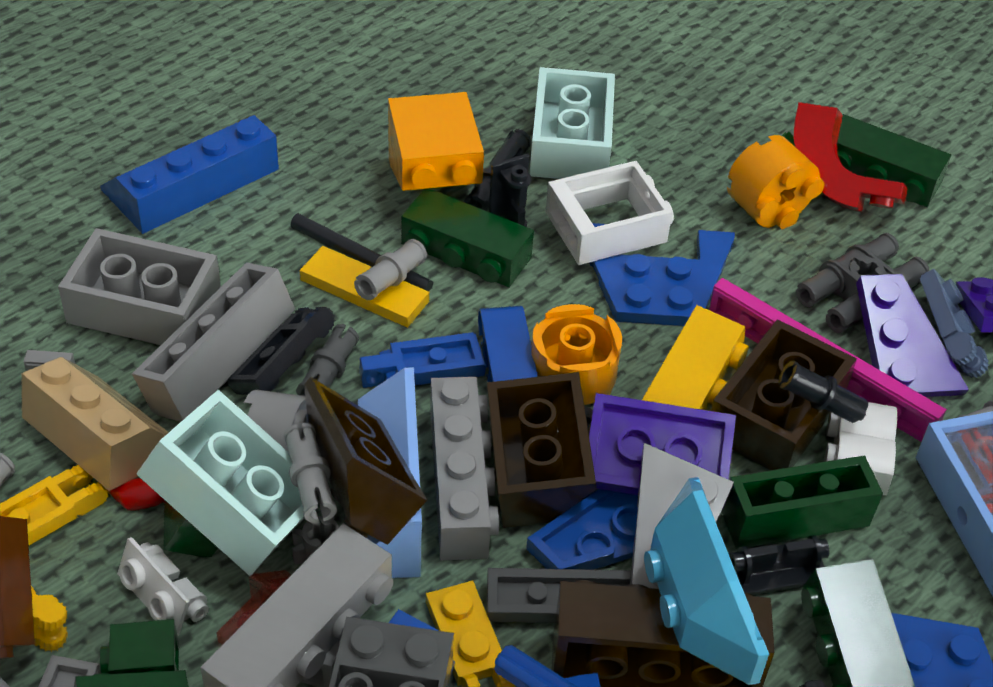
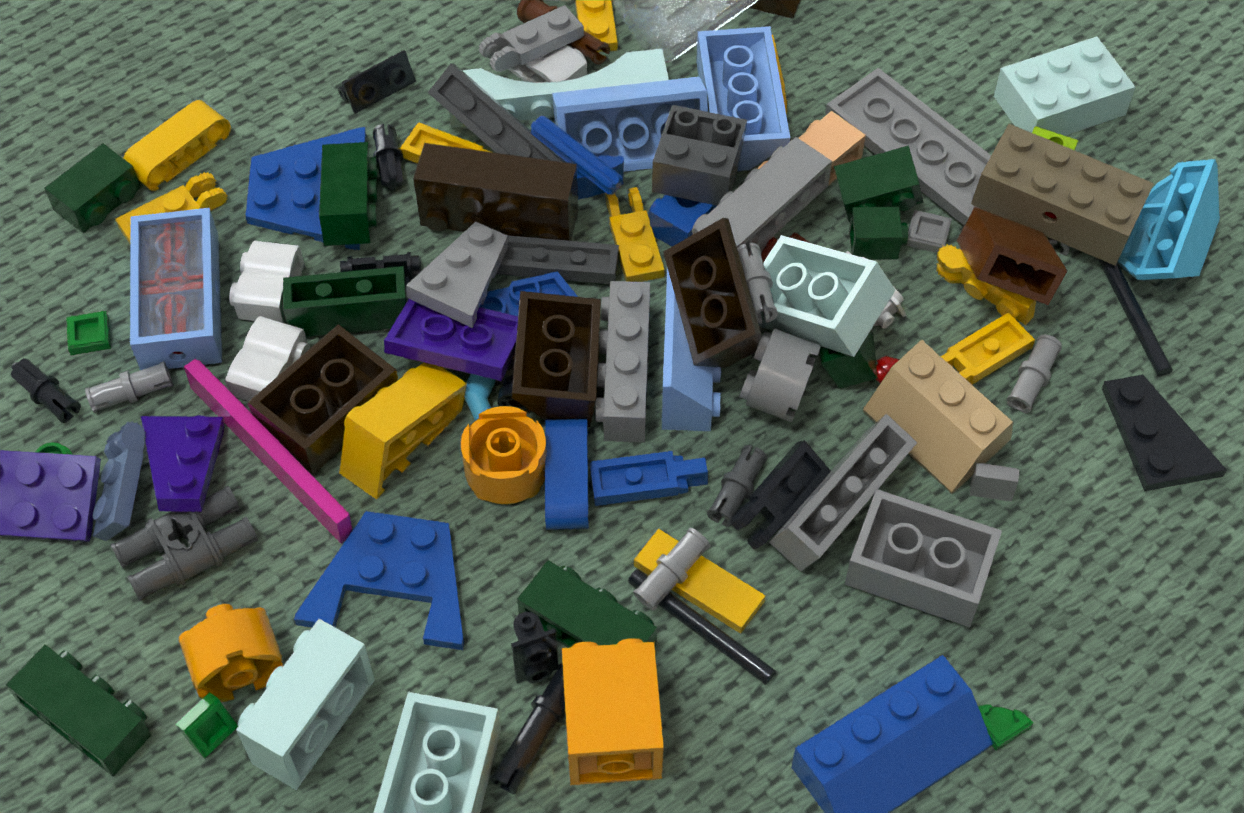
camera: 170 degrees left, 10 degrees up
white window [545,161,674,265] -> none
medium azure wedge [644,477,769,685] -> none
black axle [778,361,868,423] -> none
red arch [794,102,908,213] -> none
none -> white brick [229,241,304,323]
none -> light aqua brick [236,619,375,790]
none -> green tile [978,704,1034,751]

